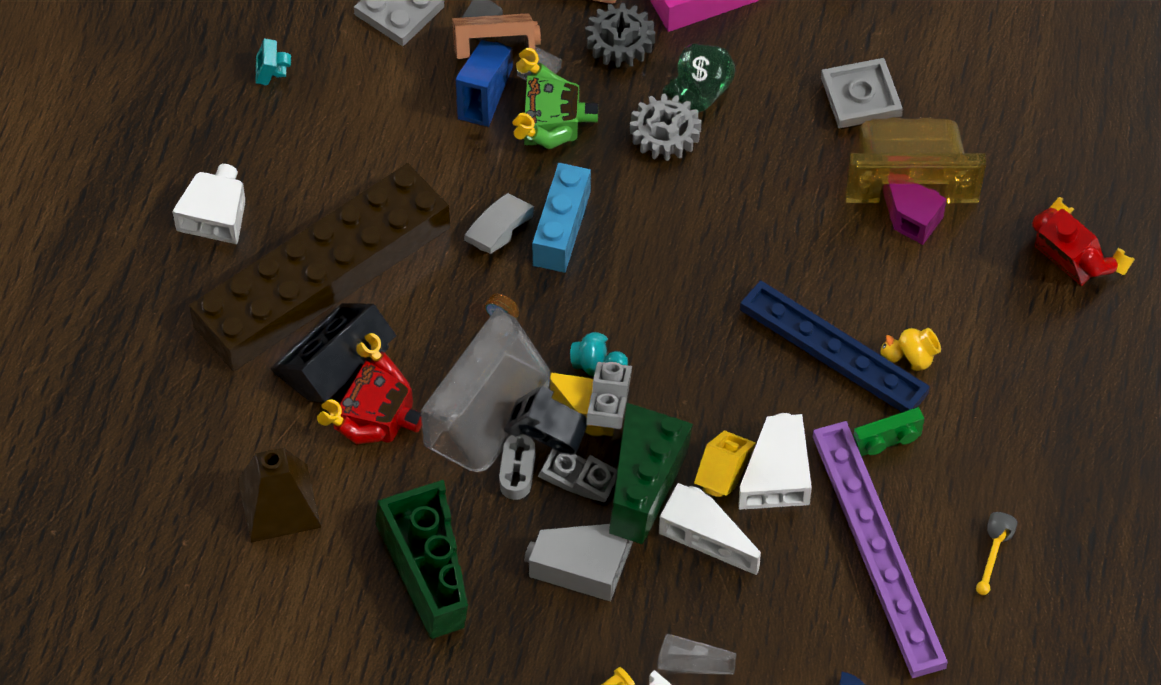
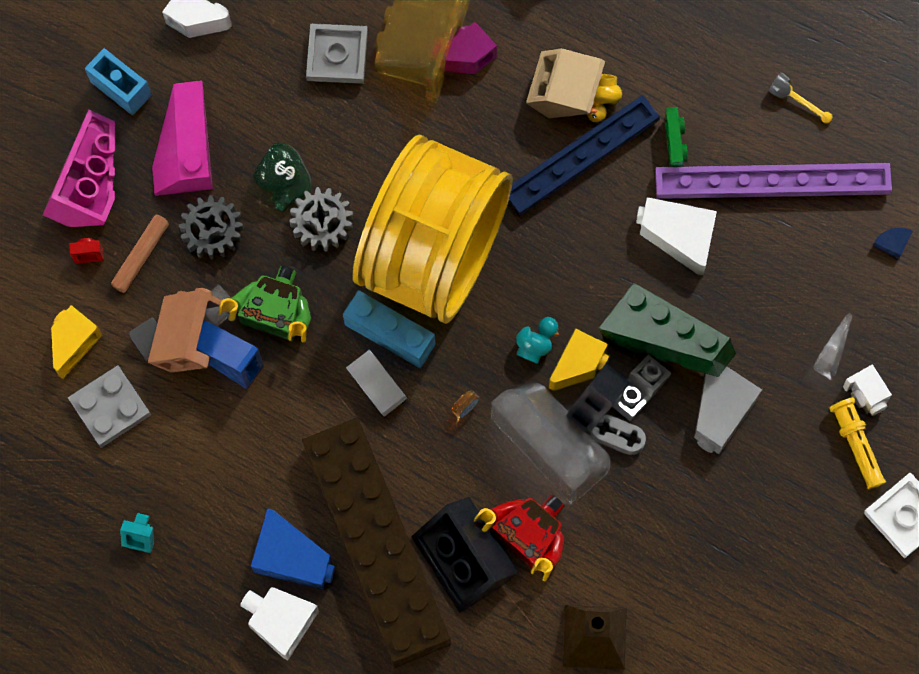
camera: 70 degrees left, 15 degrees up
dark green wedge [375,479,468,639] -> none
light grey slope [586,362,632,429] -> none
white slope [659,483,761,575] -> none
yellow slope [694,430,756,497] -> none
none -> blue slope [251,509,335,591]
none -> yellow wheel [352,134,513,324]
none -> tan slope [526,48,605,119]

